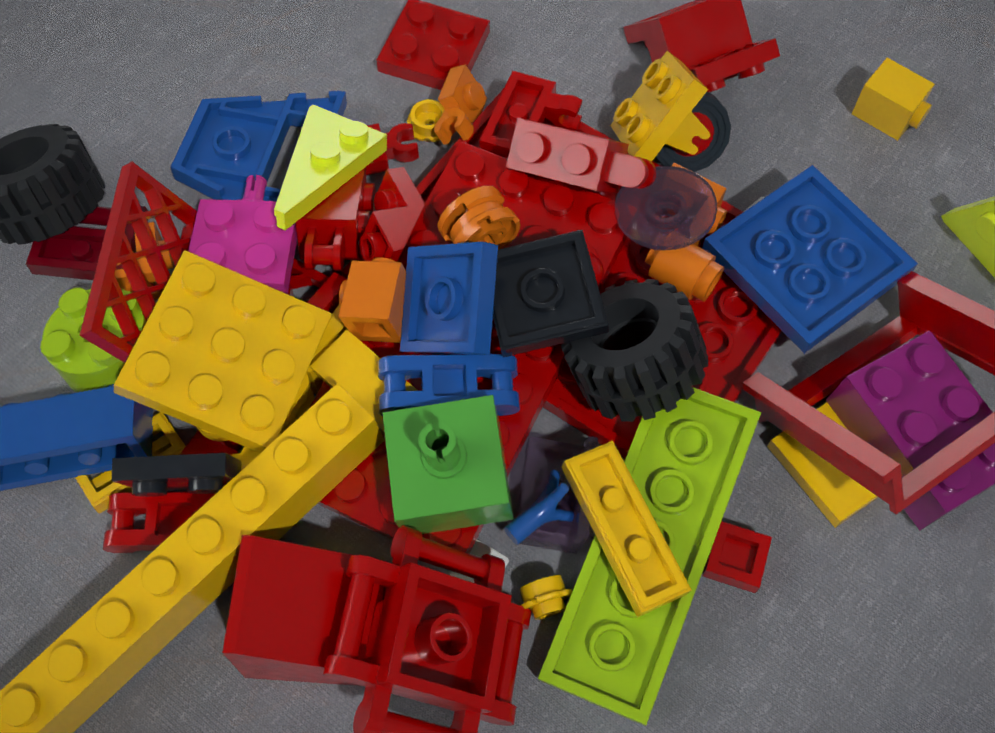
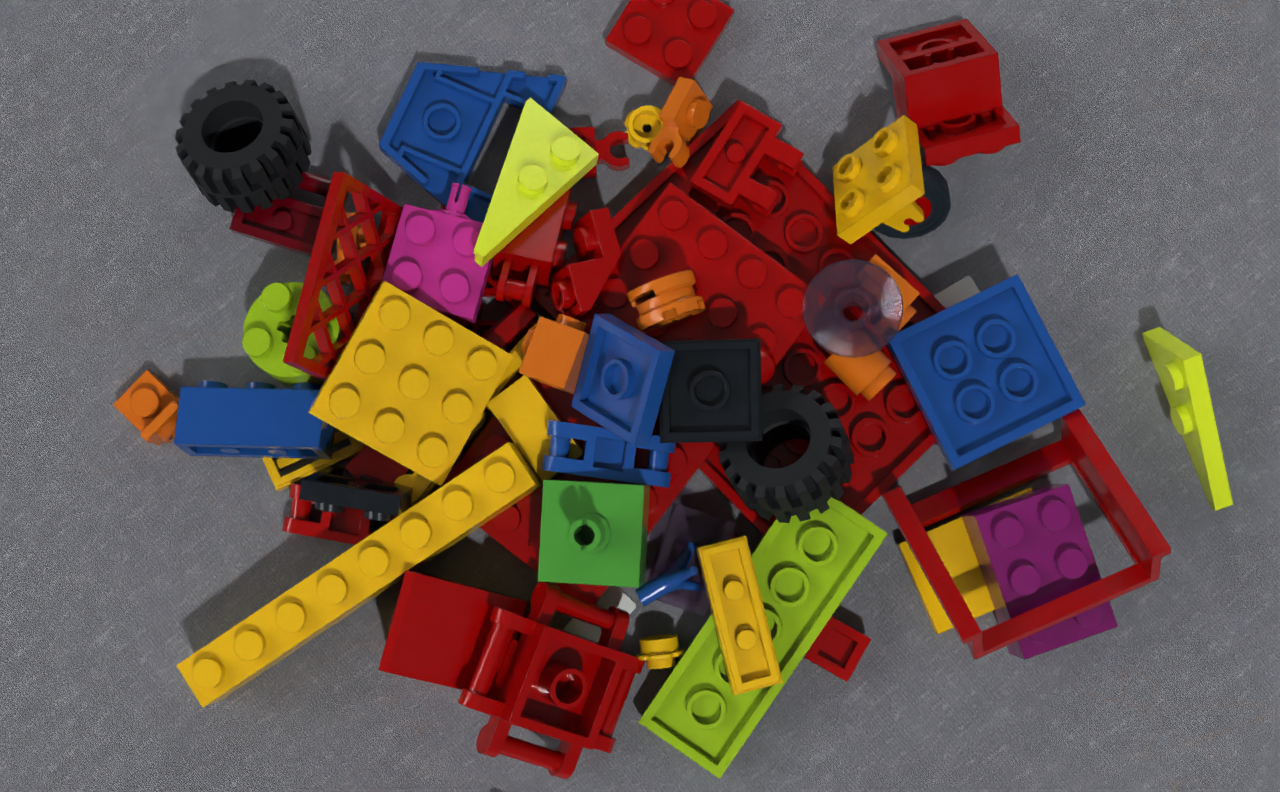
camera: 10 degrees right, 20 degrees up
brick [506,118,656,193] -> none
yellow brick [852,57,935,141] -> none

